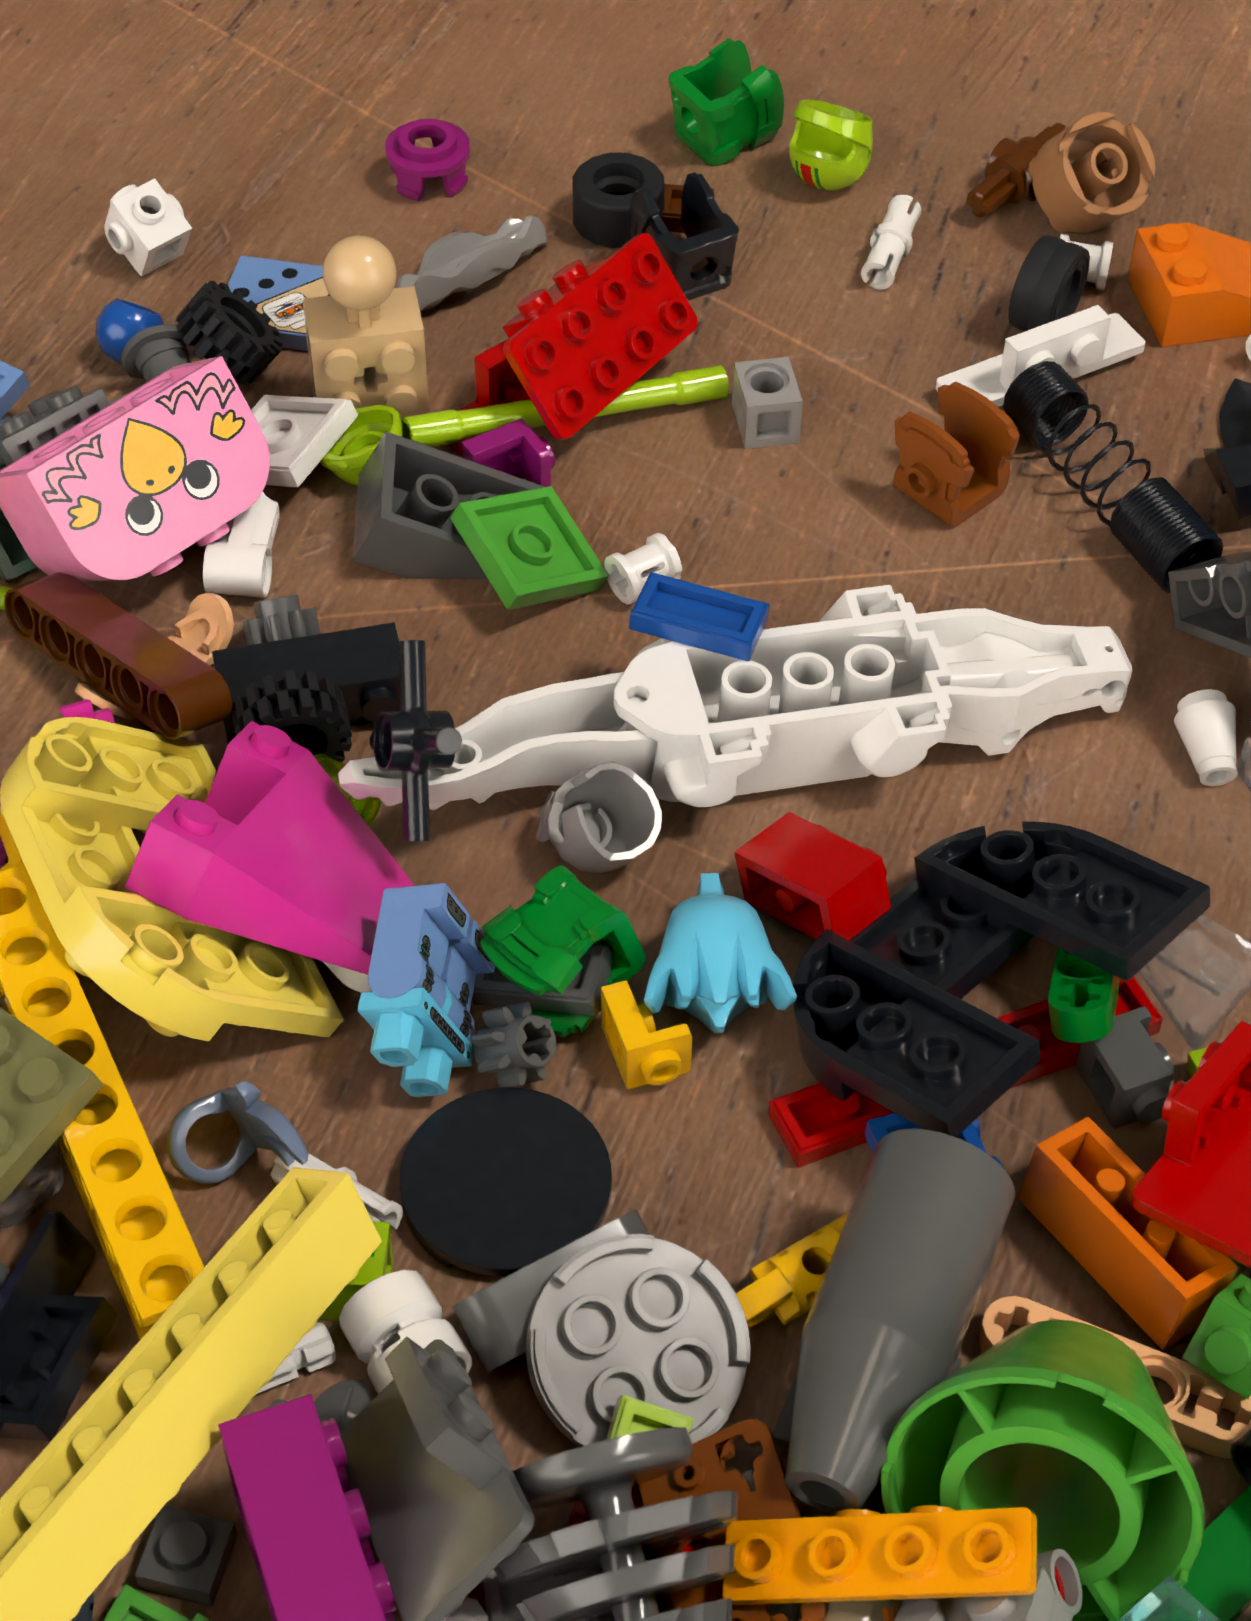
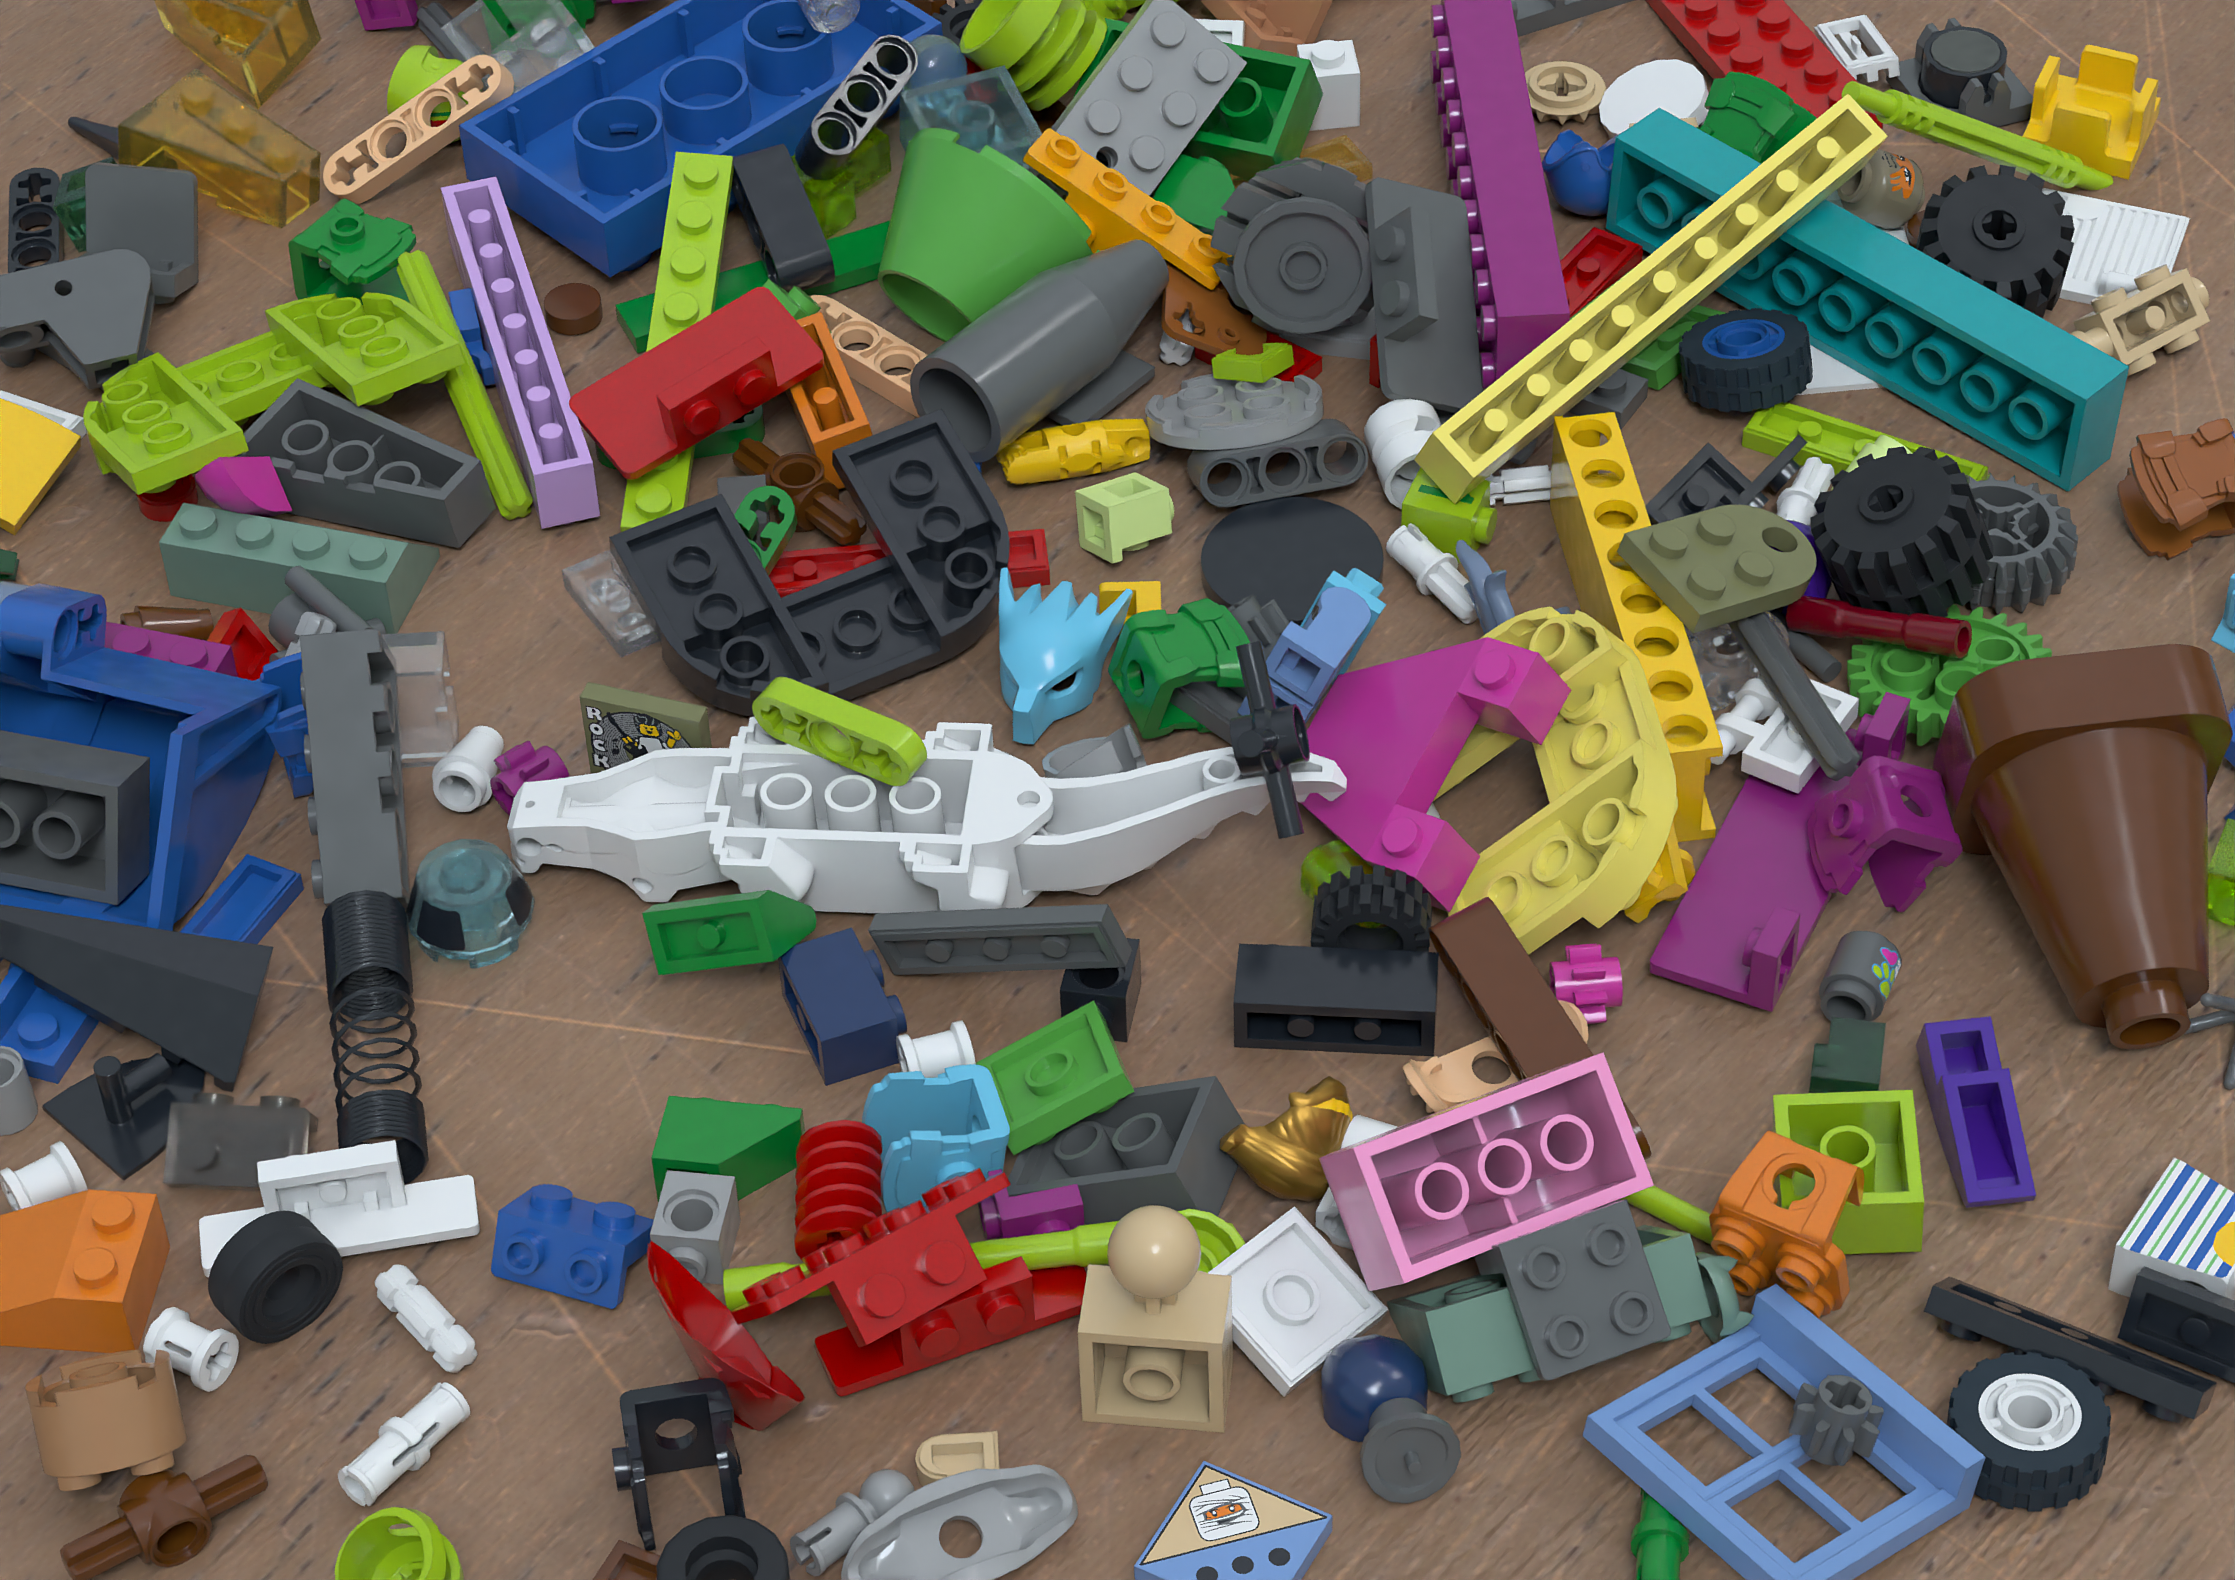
camera: 160 degrees left, 5 degrees down
blue piece [95,298,164,364] -> none
black tyre [176,281,283,385] -> none
dark grey gear [242,594,321,645] -> none
blue tile [629,572,769,662] -> none
red brick [734,812,891,940] -> none
dark orange piece [893,382,1020,528] -> none
none -> clear smoke bracket [163,1093,318,1191]
none -> white axle [375,1264,477,1373]
none -> clear light blue cone [406,839,535,969]
none -> magenta gear [490,741,570,816]
none -> blue bracket [491,1184,654,1309]
none -> tile [579,682,712,774]
none -> green tile [642,890,817,975]
none -> red piece [647,1241,805,1431]
none -> green slope [651,1096,805,1202]
none -> reddish brown axle [732,438,867,546]
none -> lime beam [752,677,927,786]
none -> dark blue brick [778,927,907,1086]
none -> light grey pin [790,1469,915,1577]
none -> red piece [794,1120,883,1261]
none -> medium azure piece [862,1064,1010,1212]
none -> dark grey tile [868,904,1132,975]
none -> tan tile [915,1431,1000,1487]
none -> black brick [1060,938,1141,1042]
none -> yellowish green brick [1075,472,1174,564]
none -> pearl gold hair [1220,1076,1353,1201]

